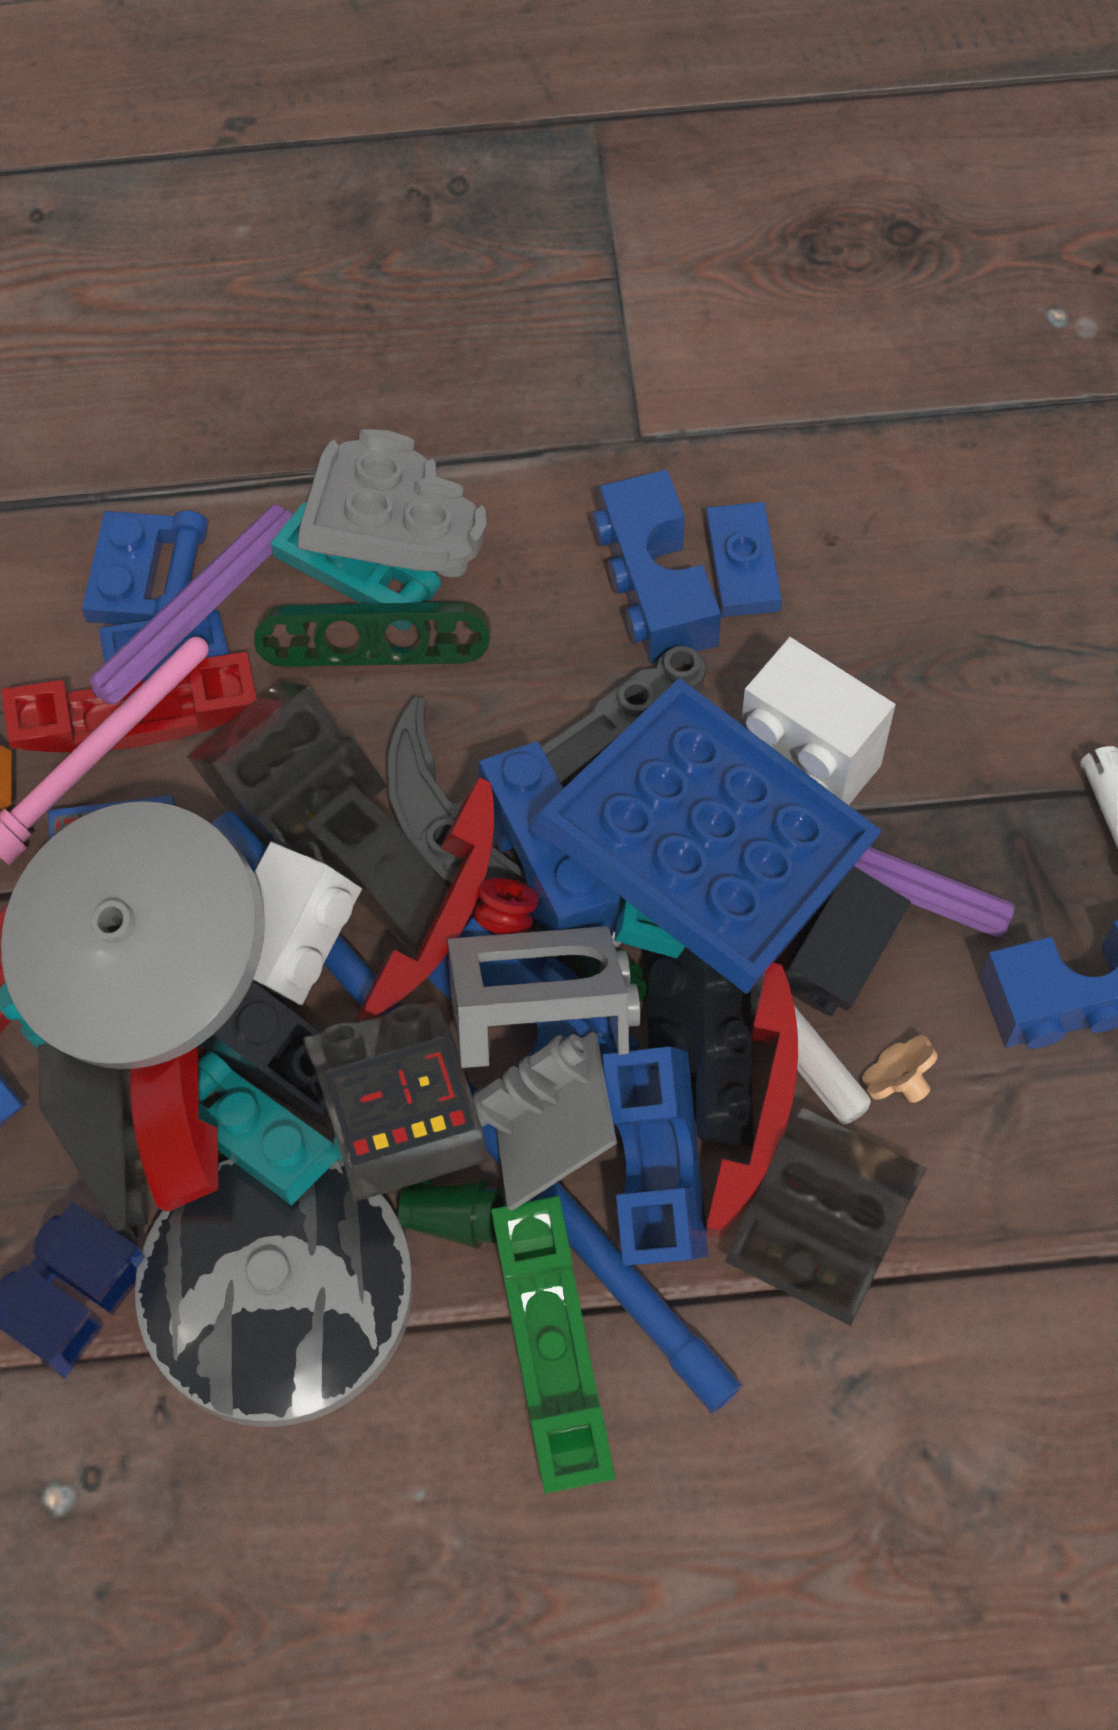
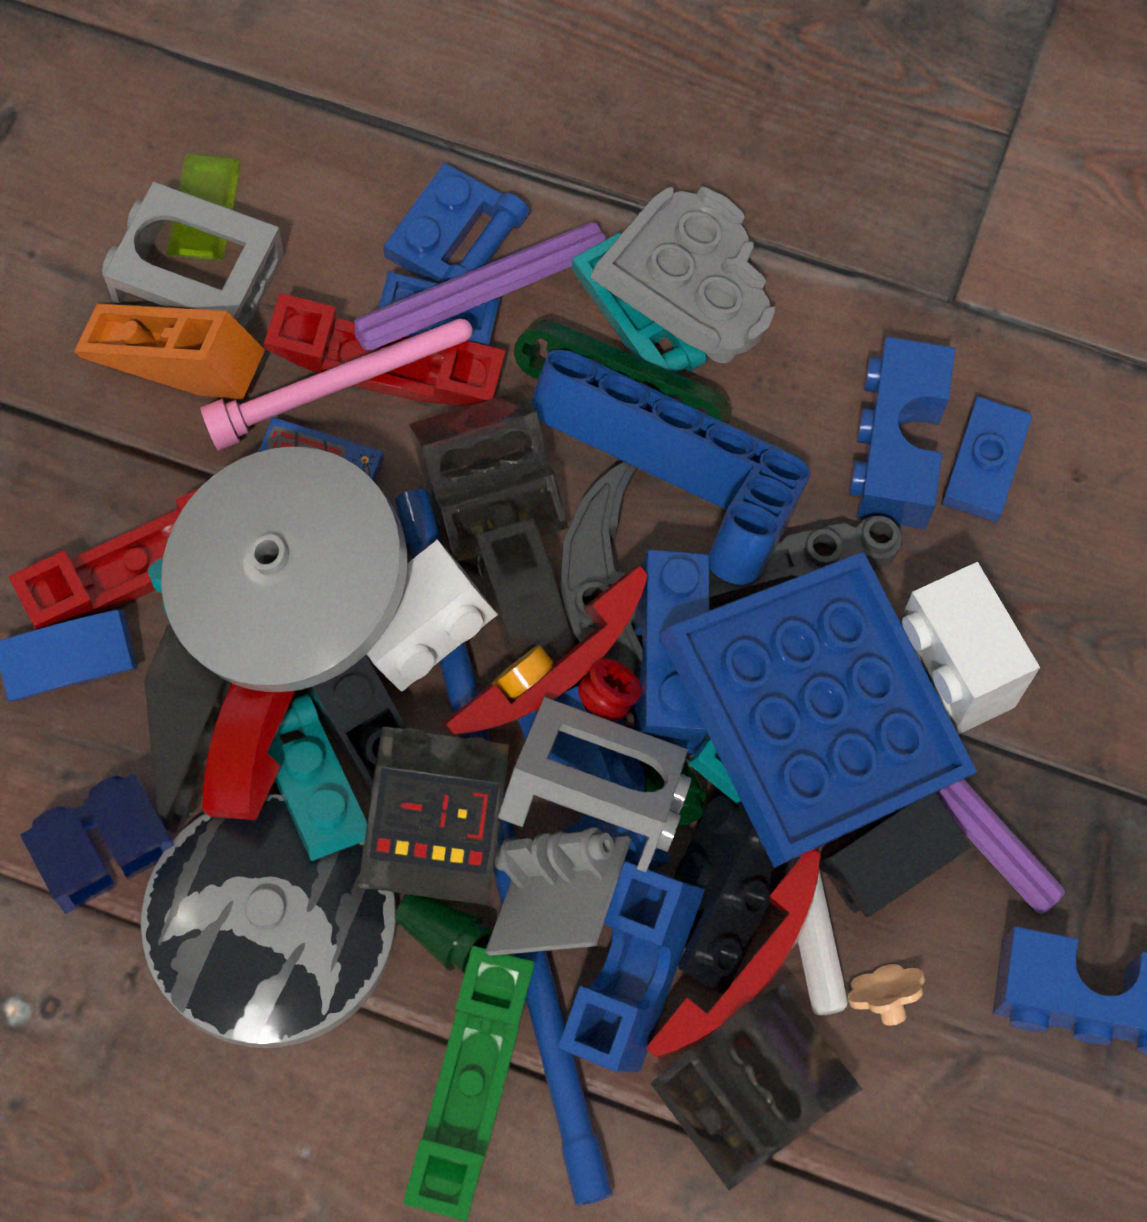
camera: 20 degrees right, 5 degrees up
none -> light orange tile [491,645,553,701]
none -> blue beam [529,350,811,585]

